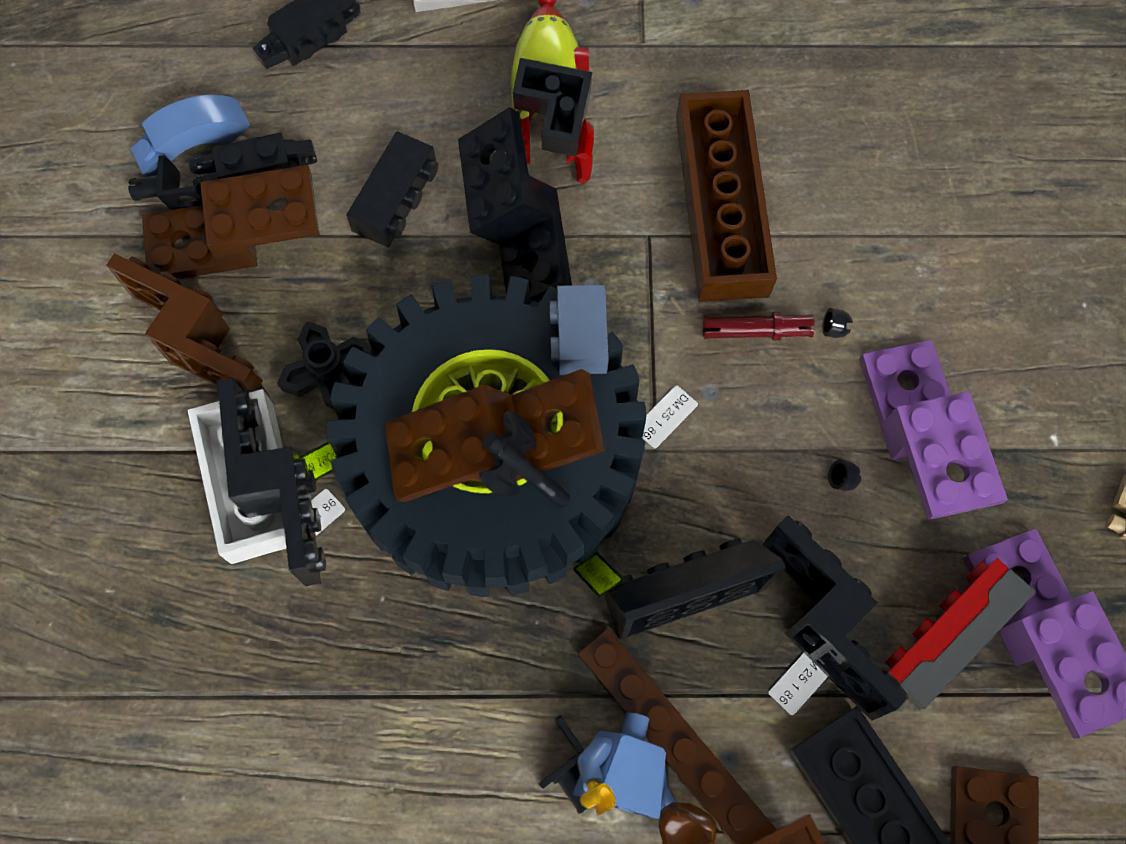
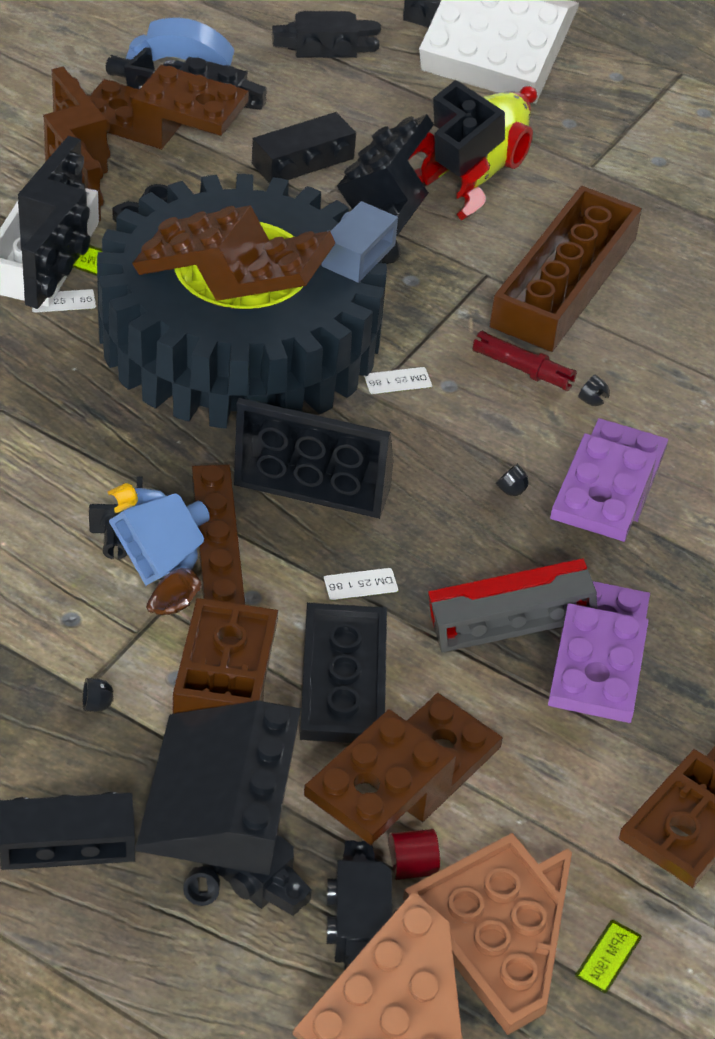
camera: 30 degrees right, 25 degrees down
black piece [479,412,570,507] -> none
black bracket [762,515,908,721] -> none

